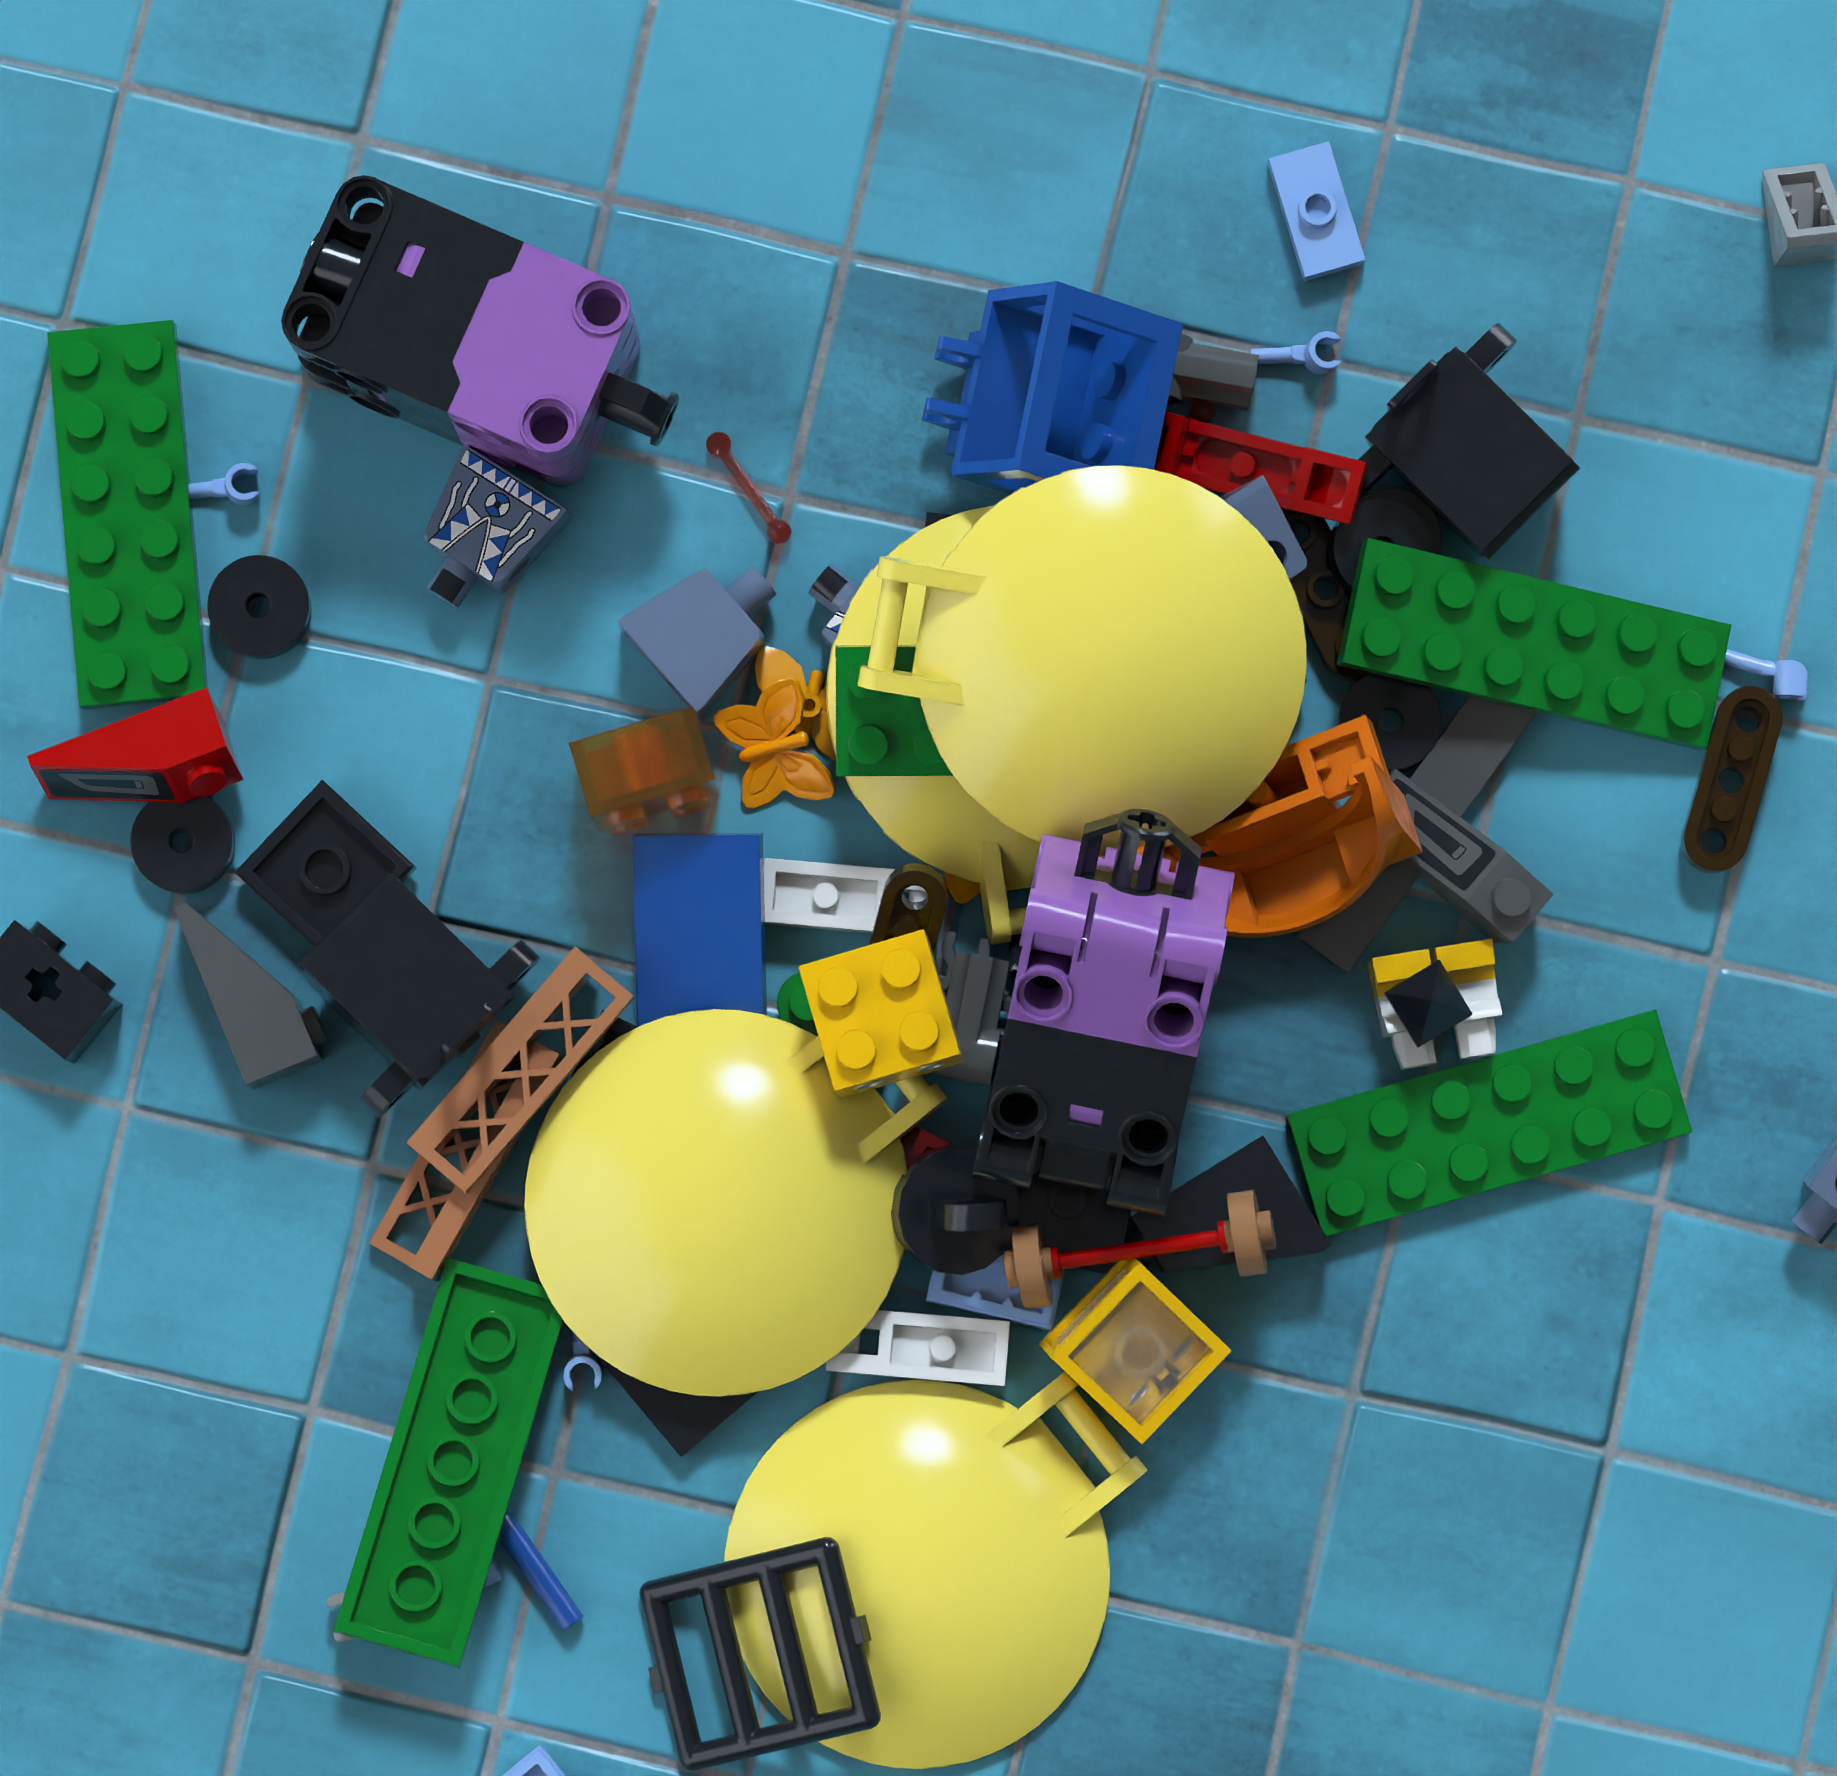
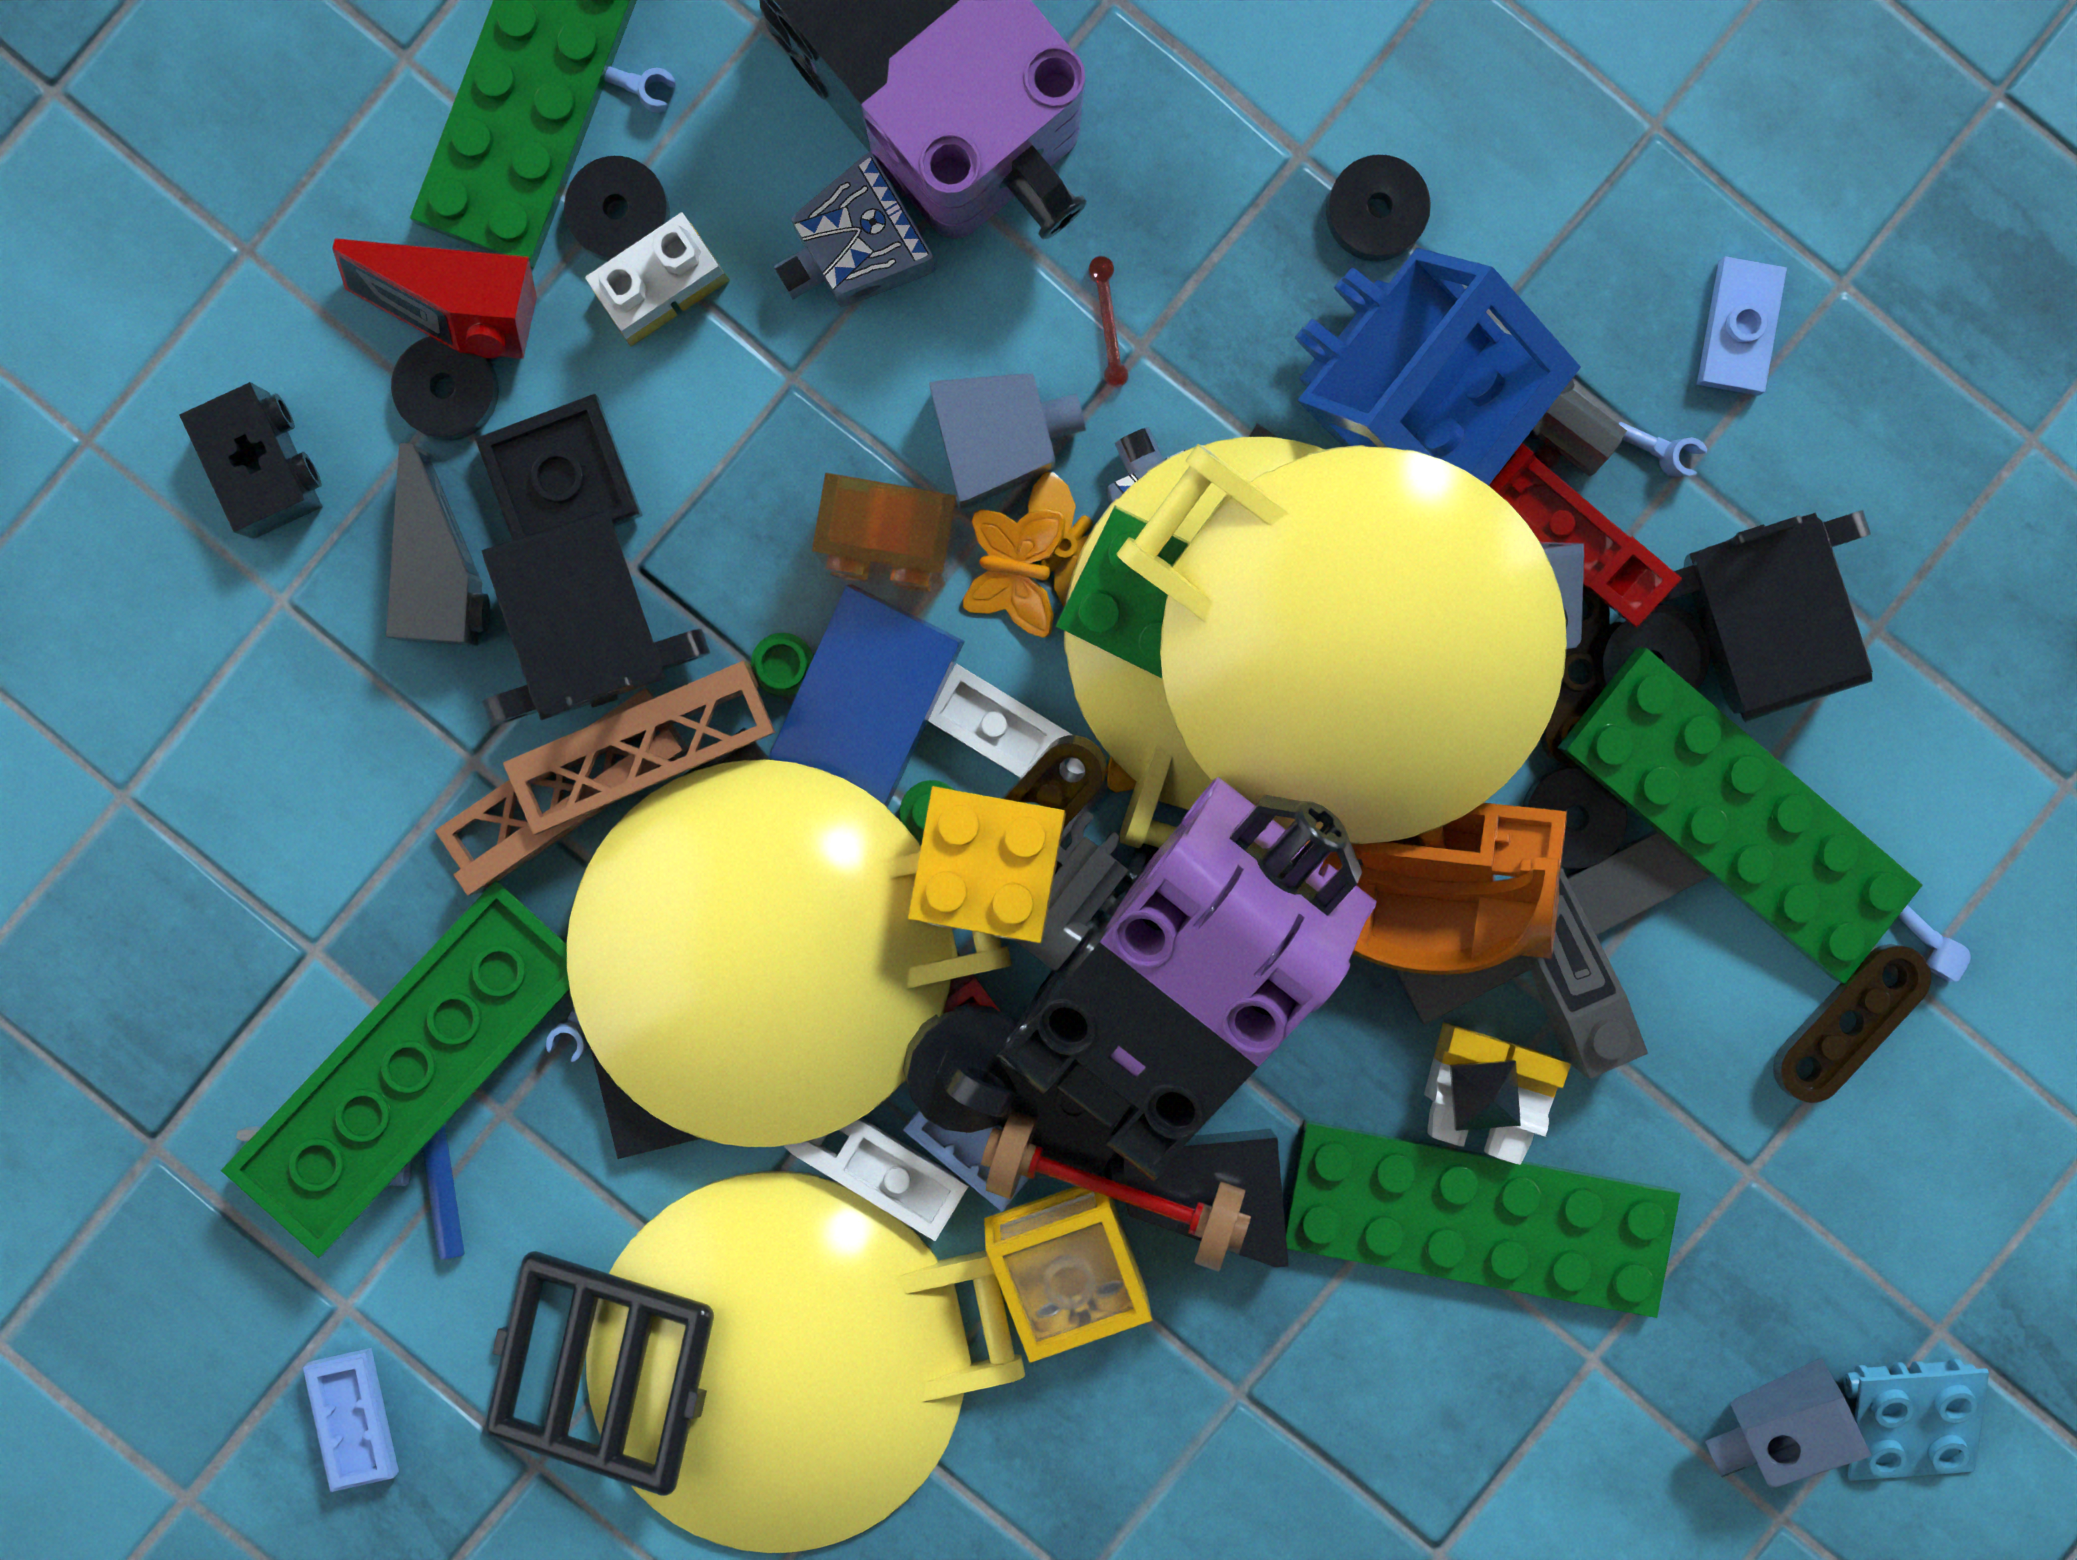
camera: 25 degrees right, 5 degrees up
none -> white hips [585,212,730,347]
none -> green plate [751,633,814,696]
none -> black piece [1326,154,1431,261]

